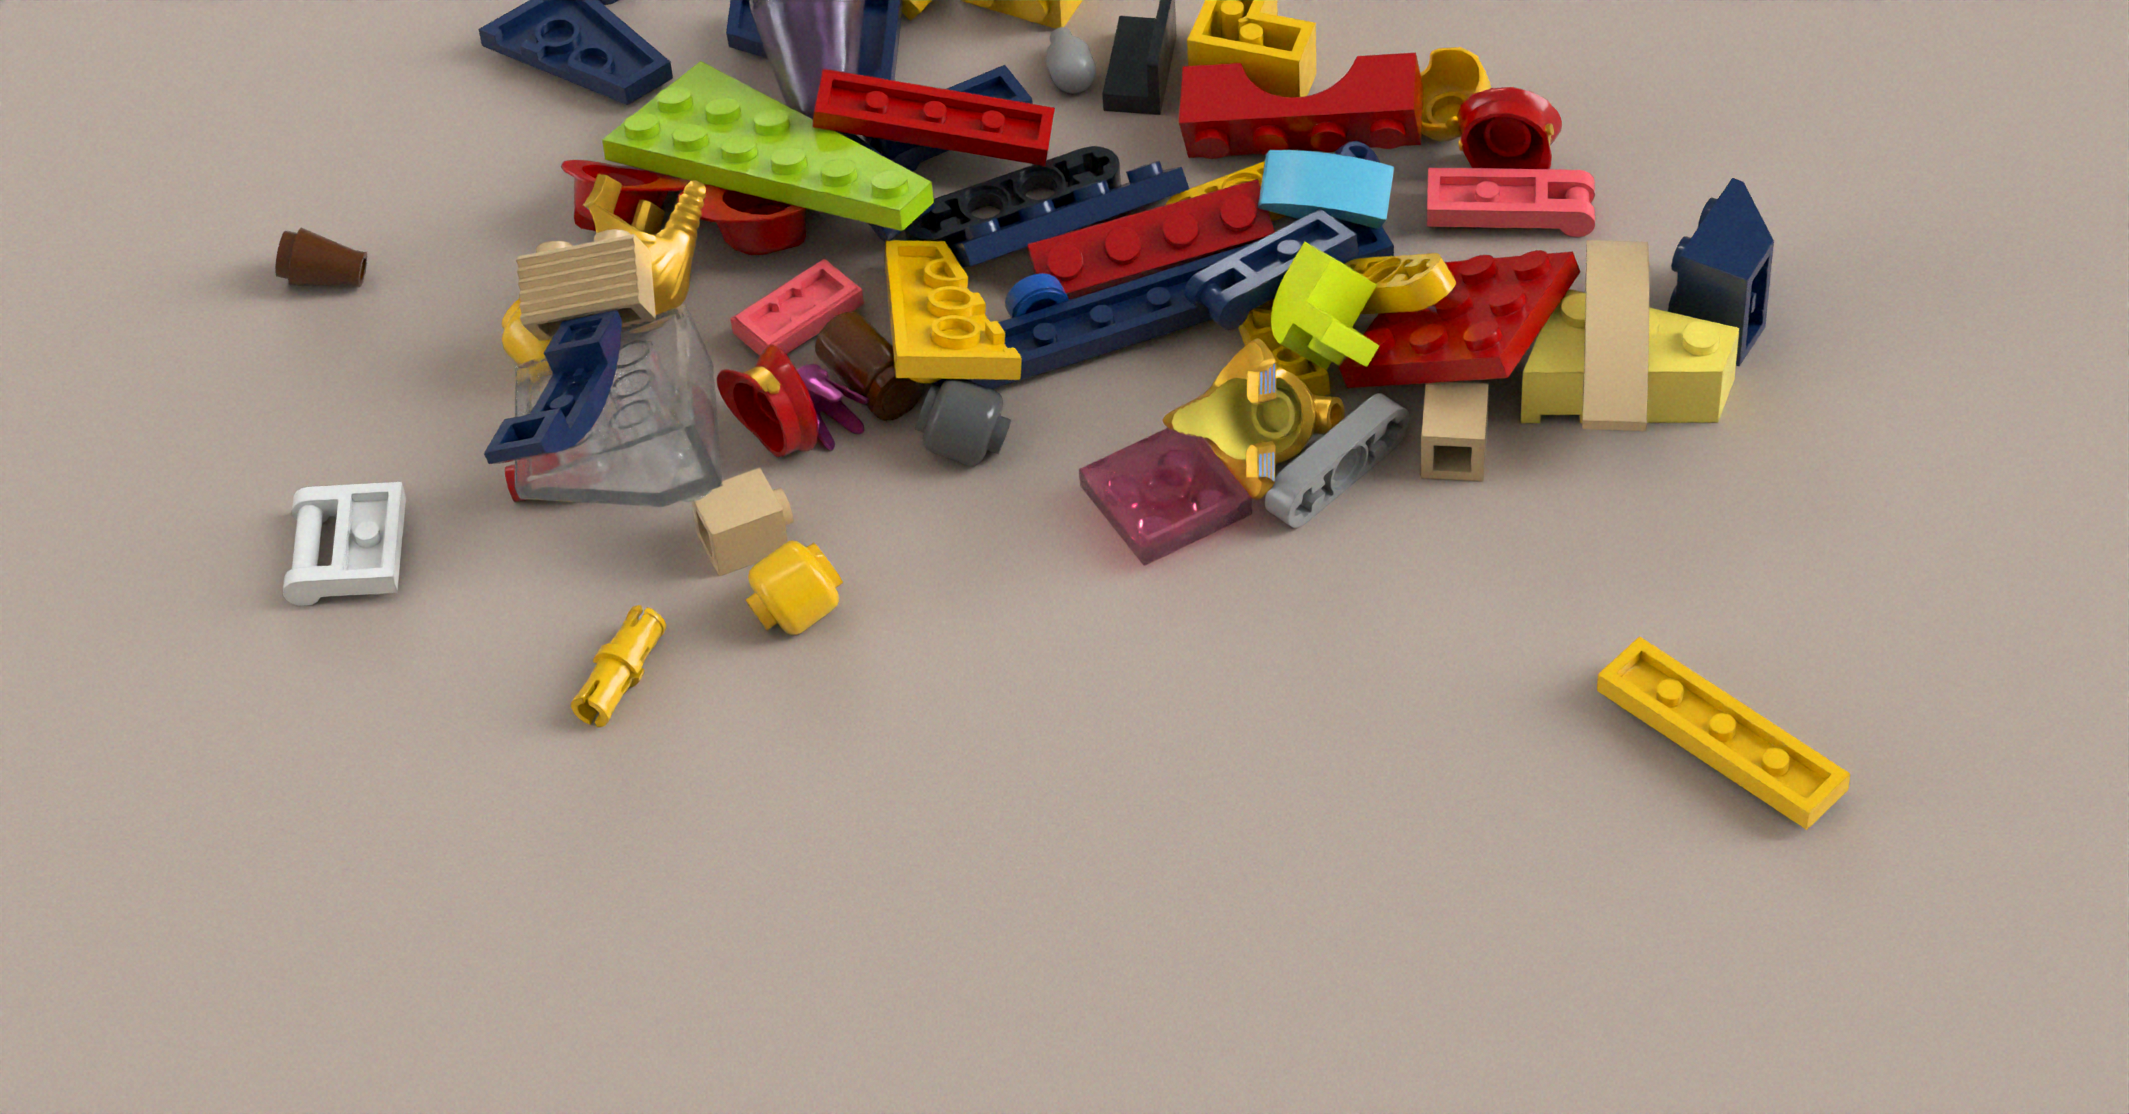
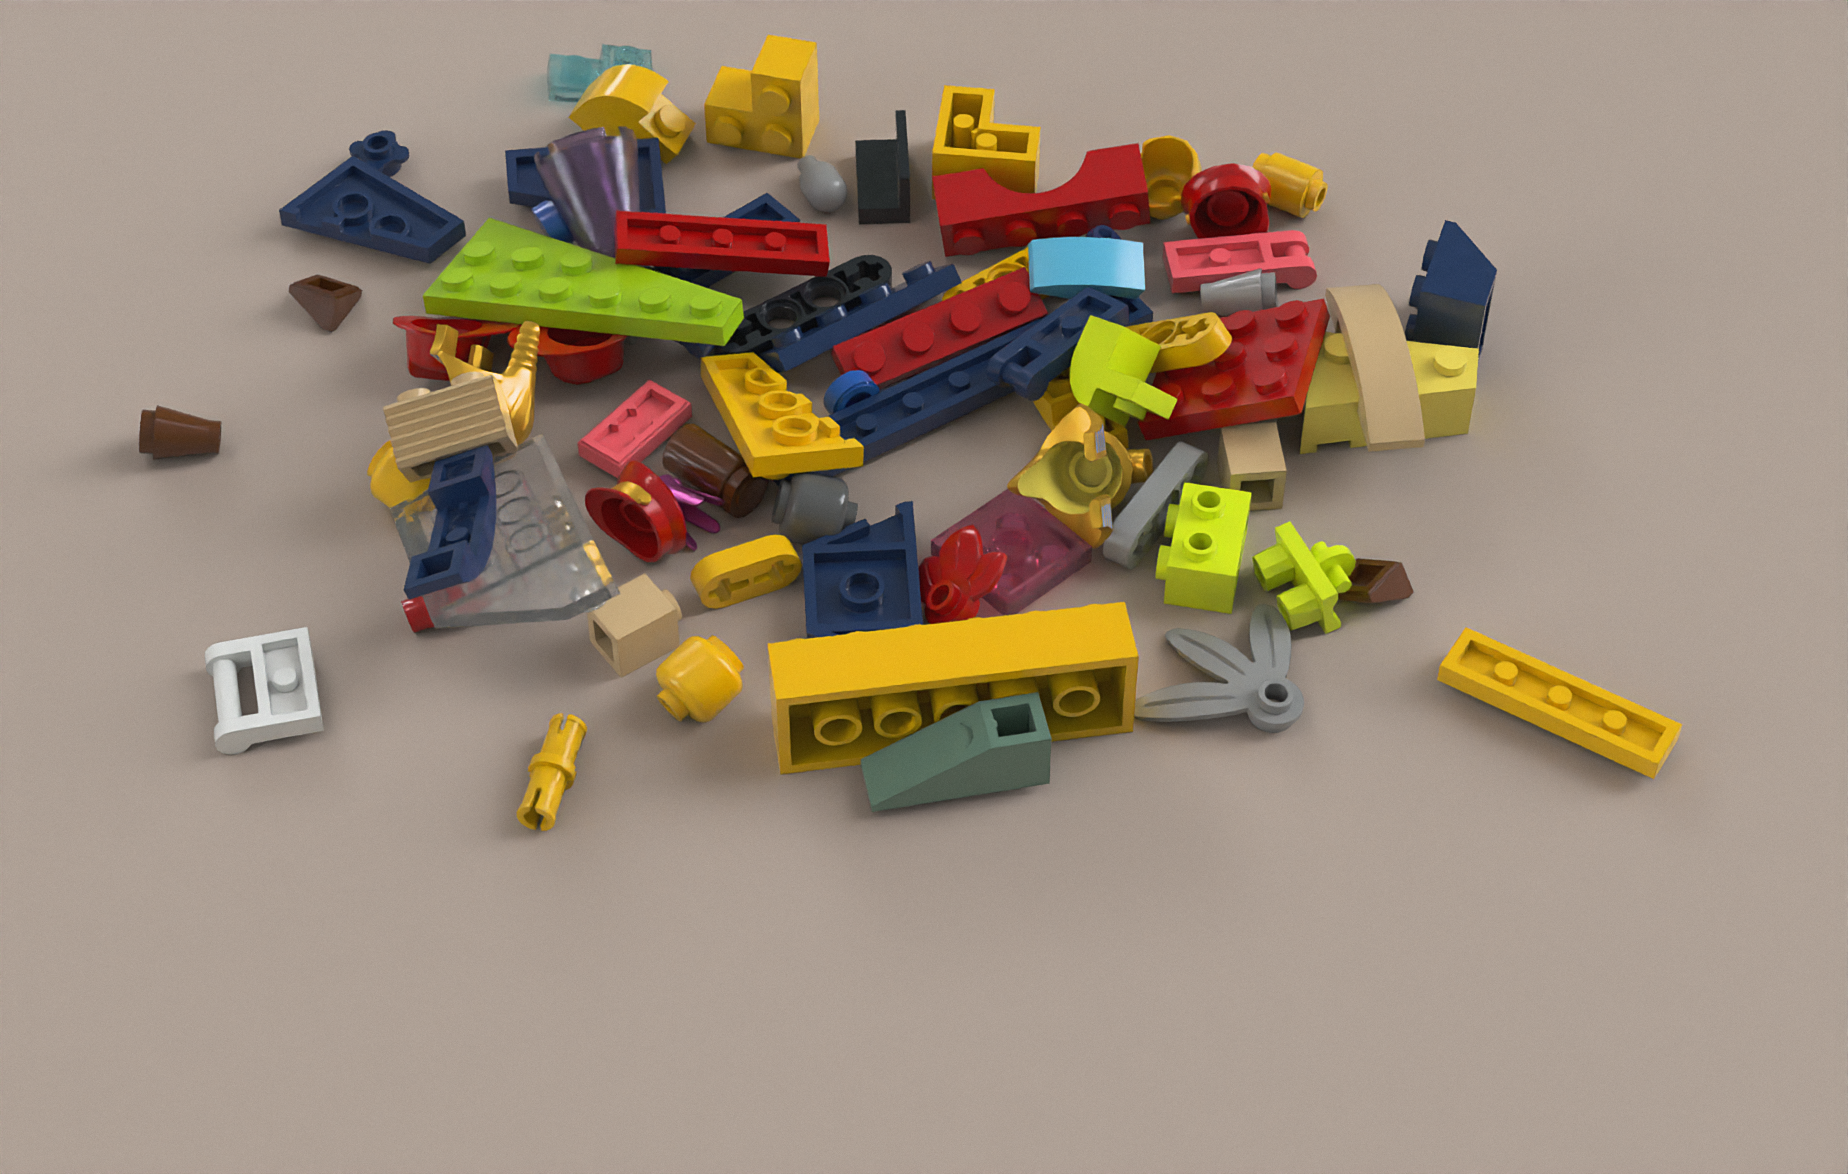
camera: 15 degrees left, 0 degrees up
none -> reddish brown slope [289,274,362,332]
none -> blue tile [531,199,575,245]
none -> yellow beam [690,534,802,609]
none -> yellow brick [767,602,1139,775]
none -> dark blue wing [802,501,923,639]
none -> sand green slope [861,692,1051,812]
none -> red plate [918,524,1007,624]
none -> light grey plant [1134,604,1304,733]
none -> neon yellow brick [1155,482,1252,614]
none -> light grey cone [1200,268,1278,316]
none -> yellow brick [1252,152,1328,218]
none -> neon yellow hips [1252,521,1356,634]
none -> reddish brown slope [1338,558,1414,603]

